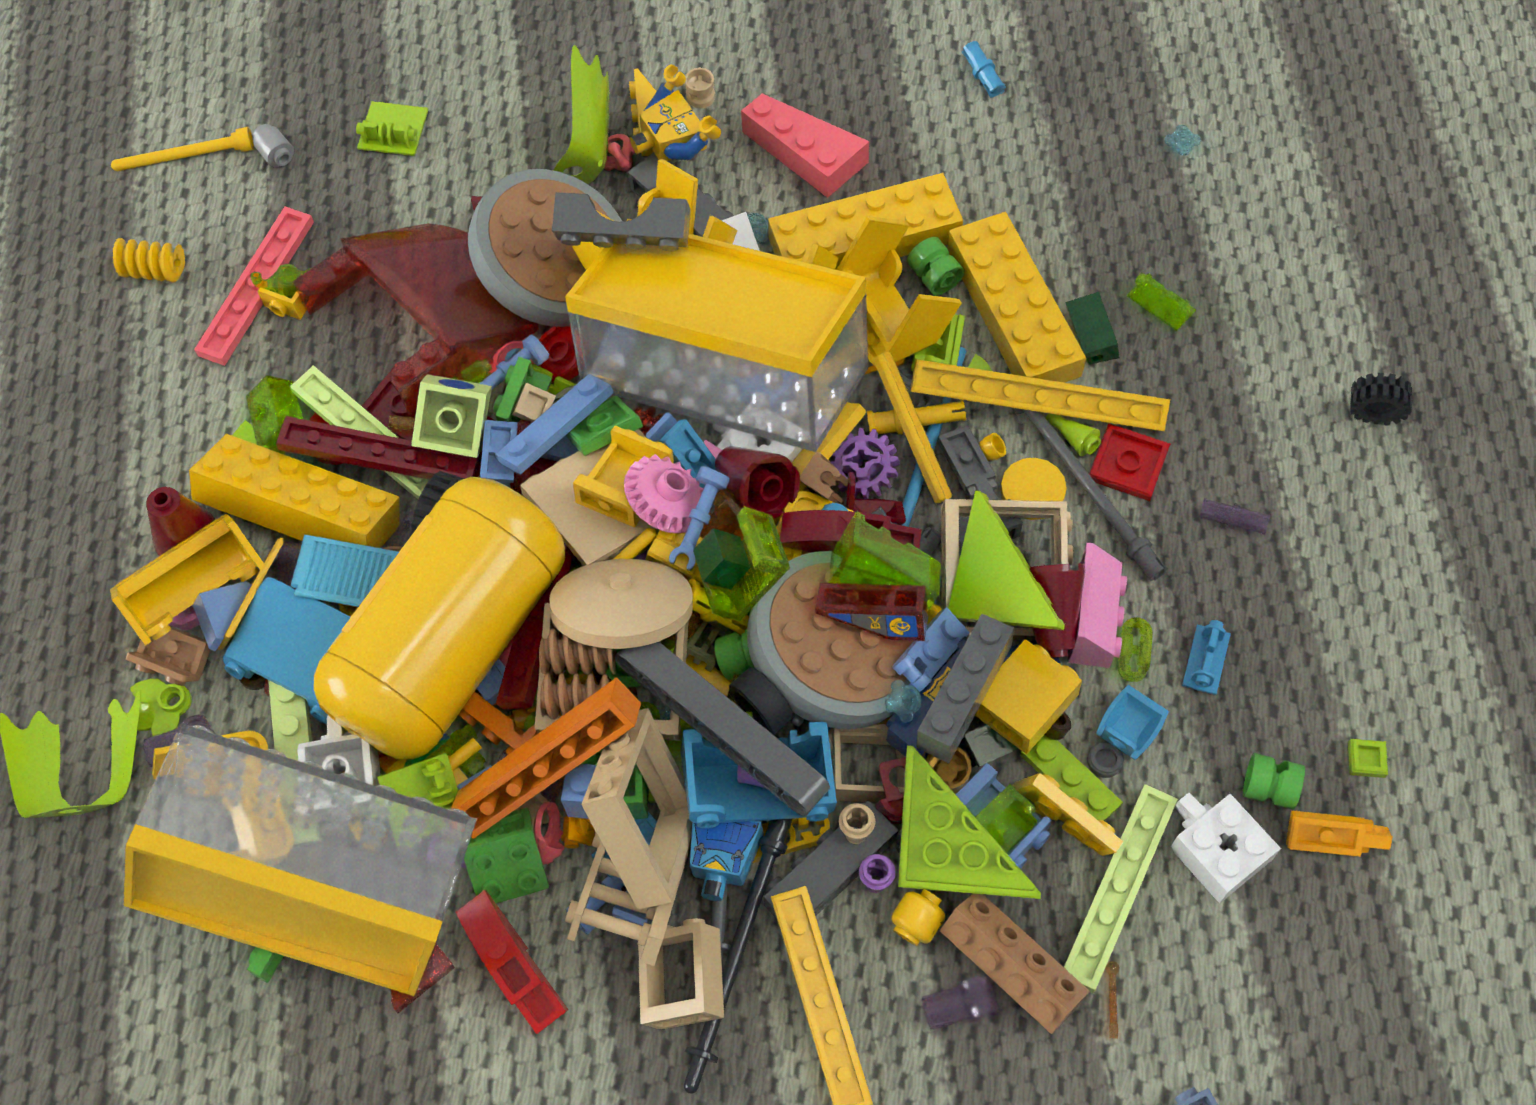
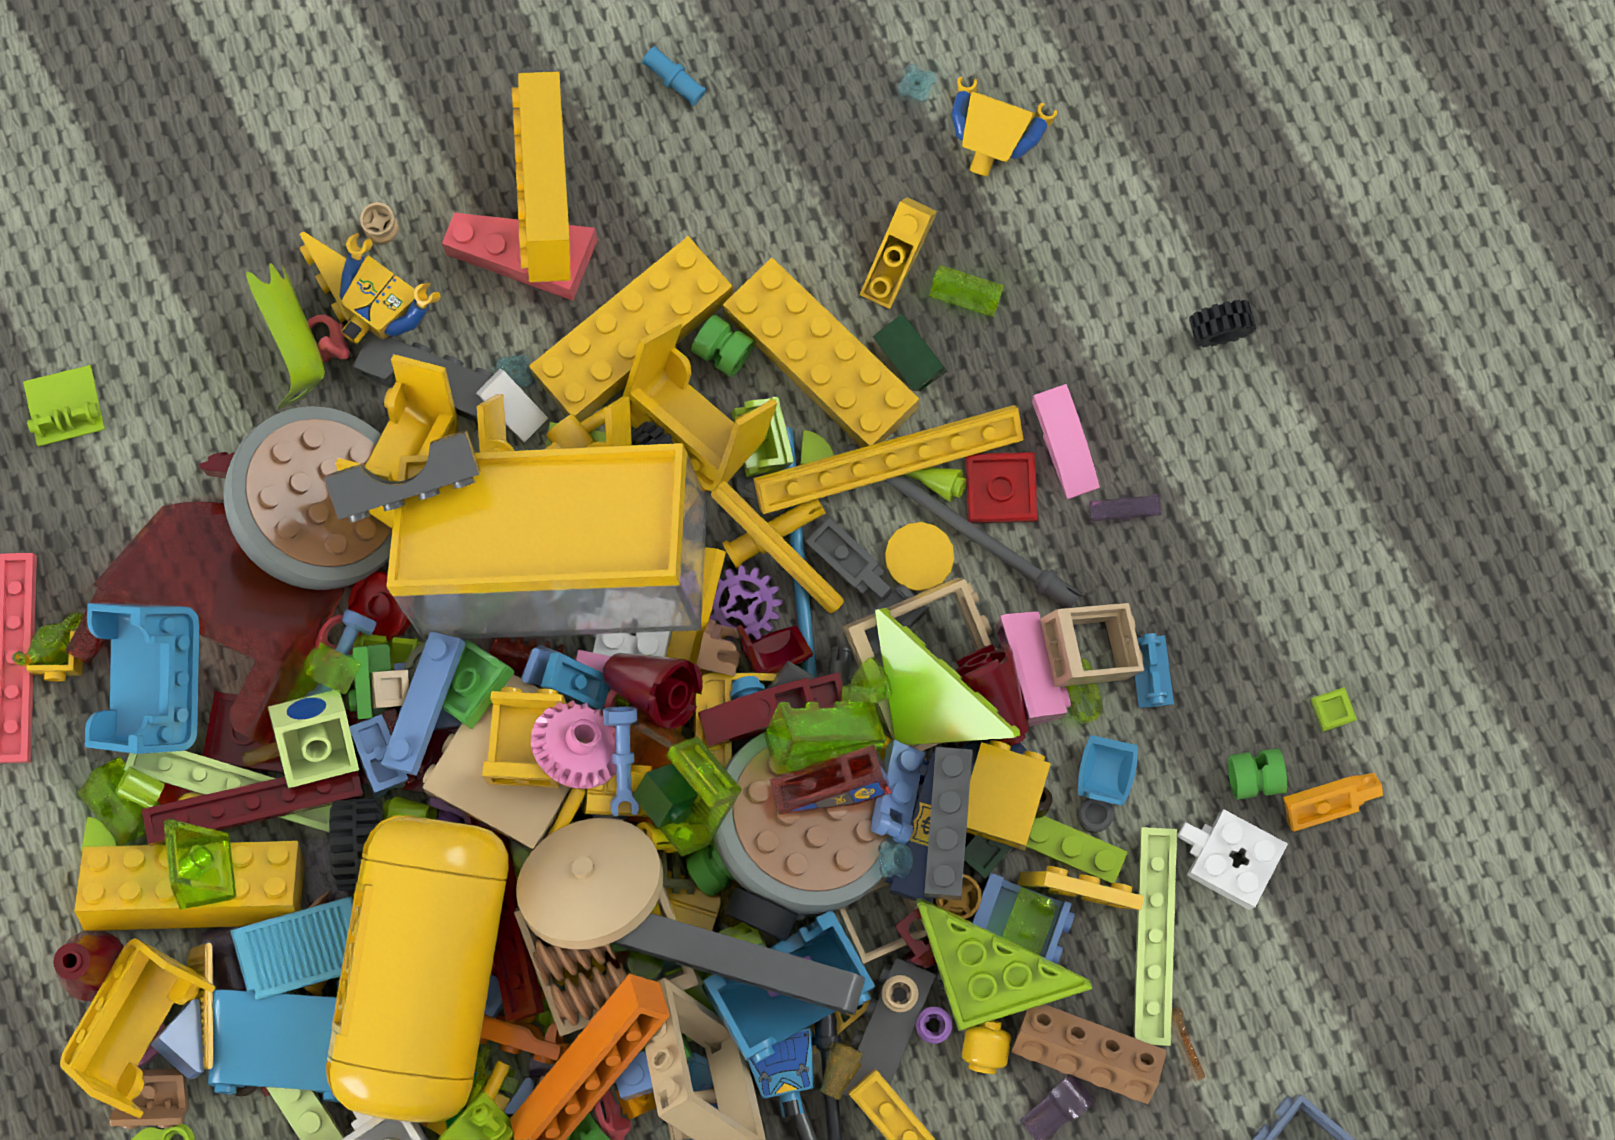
camera: 25 degrees left, 15 degrees up
yellow hinge [979,433,1006,461] -> none
none -> dark azure windscreen [85,603,199,754]
none -> lime piece [116,766,165,808]
none -> clear neon green slope [164,819,236,910]
none -> clear neon green bracket [305,642,360,694]
none -> yellow brick [512,72,571,282]
none -> clear yellow cone [820,1042,863,1100]
none -> clear neon green tile [842,657,892,703]
none -> yellow slope [859,197,938,309]
none -> yellow torso [951,76,1057,177]
none -> bright pink slope [1032,384,1100,500]
none -> tan window [1040,603,1144,687]

